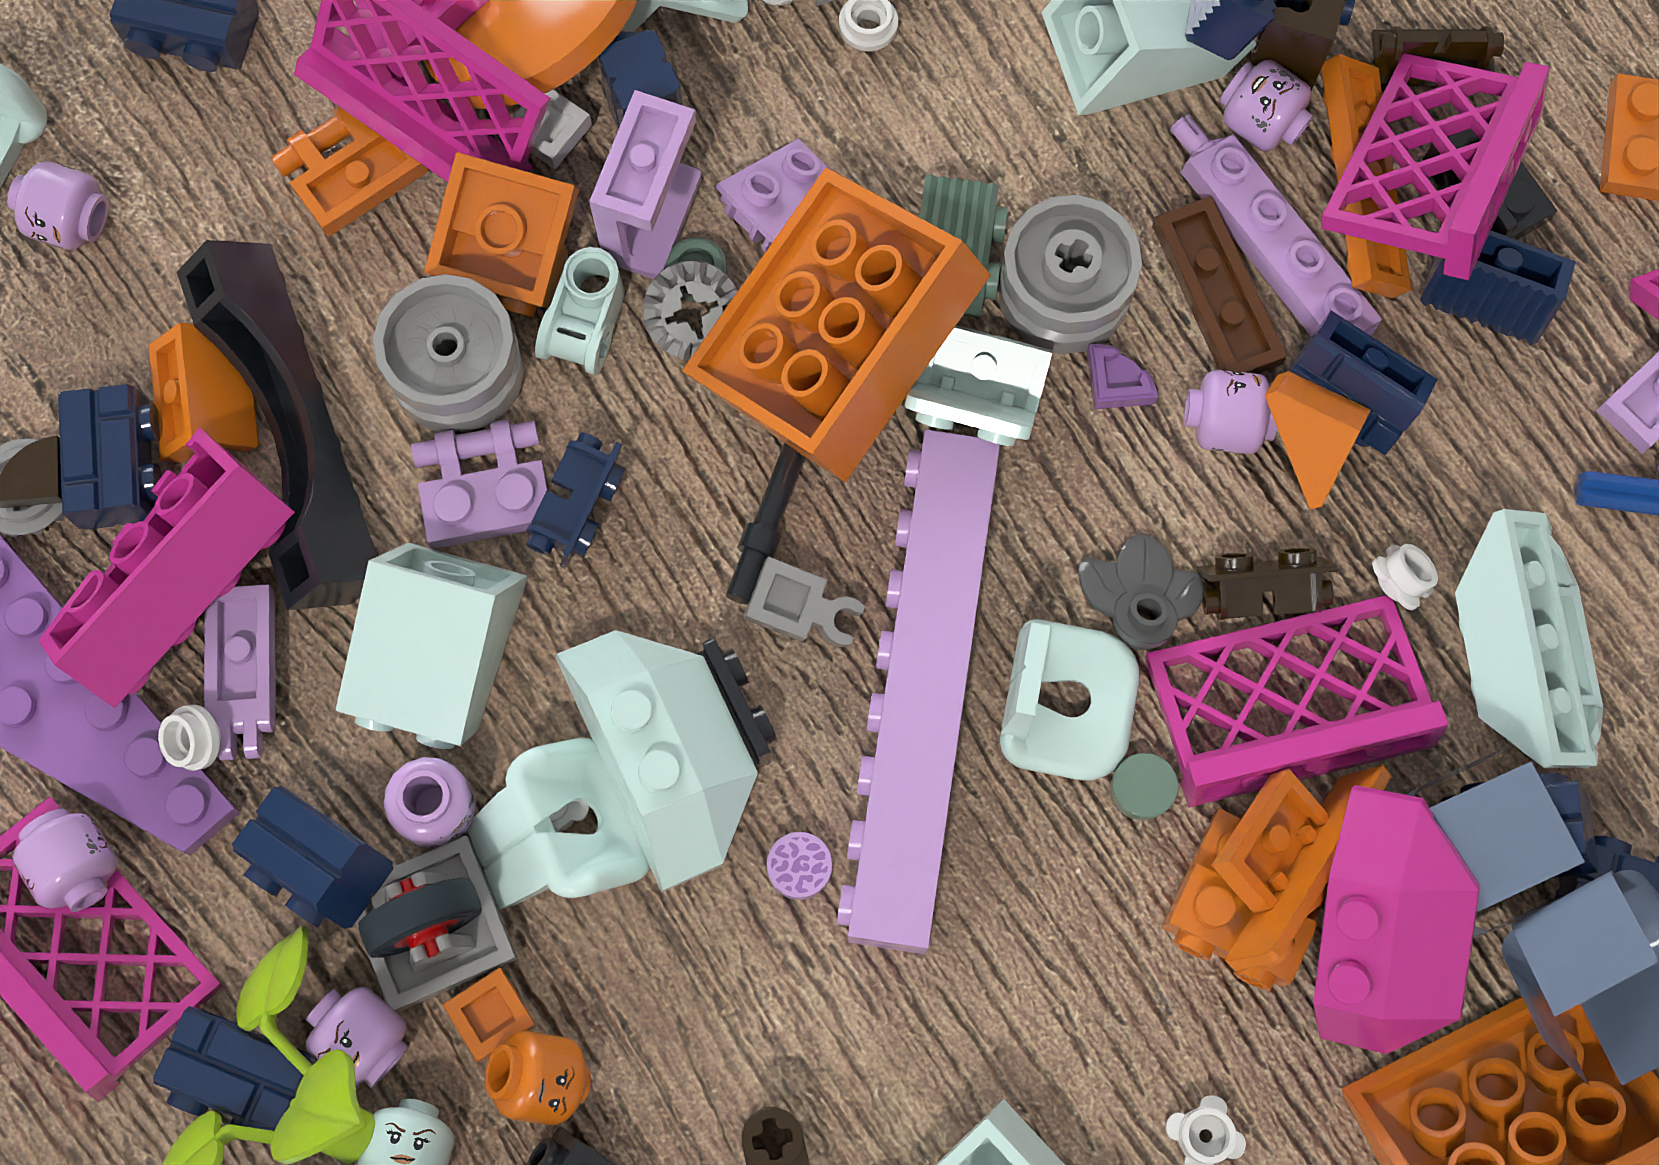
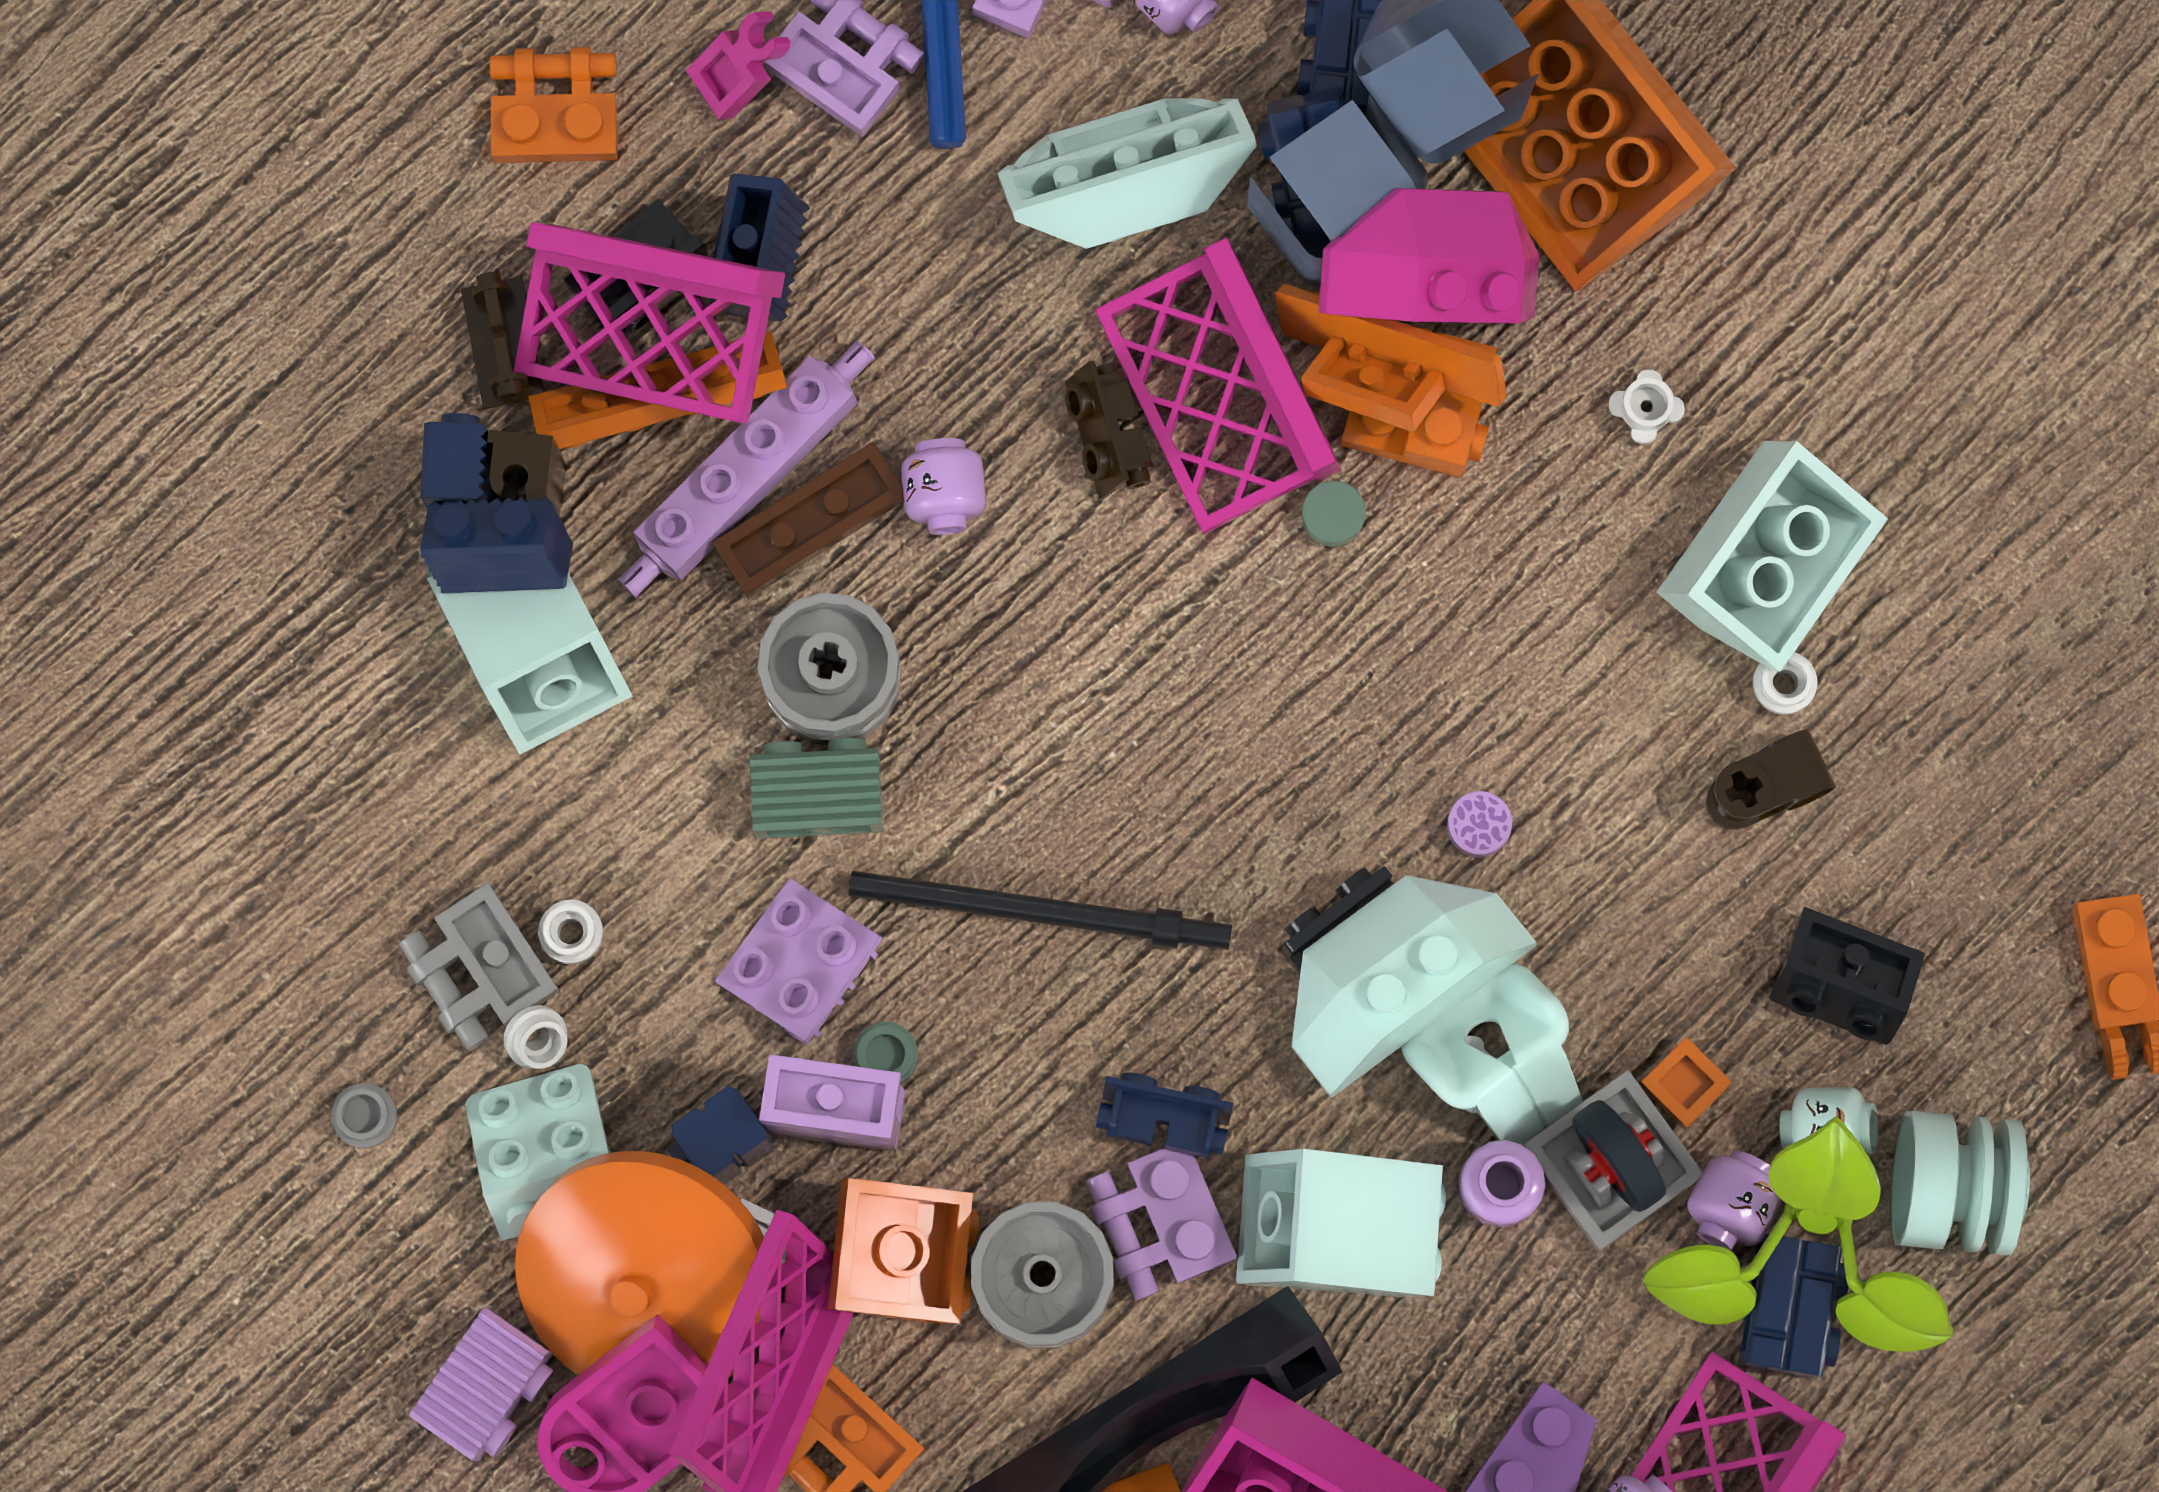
camera: 100 degrees left, 5 degrees up
white plate [158,704,221,771] -> none
lavender hinge [204,585,276,761] -> none
dark blue brick [232,785,394,929] -> none
orange head [485,1030,591,1126] -> none
light aqua piece [535,247,625,375] -> none
light grey gear [643,261,738,360] -> none
orange slope [682,167,991,482] -> none
light grey plate [743,557,865,647] -> none
lavender brick [837,430,1000,955] -> none
light aqua bracket [904,325,1053,446] -> none
light aqua piece [1000,619,1140,780] -> none
dark grey plate [1078,533,1203,650] -> none
medium lavender tile [1087,344,1158,409] -> none
lavender head [1219,59,1314,151] -> none
orange slope [1264,371,1371,510] -> none
dark blue brick [1287,310,1438,455] -> none
white plate [1372,544,1438,610] -> none

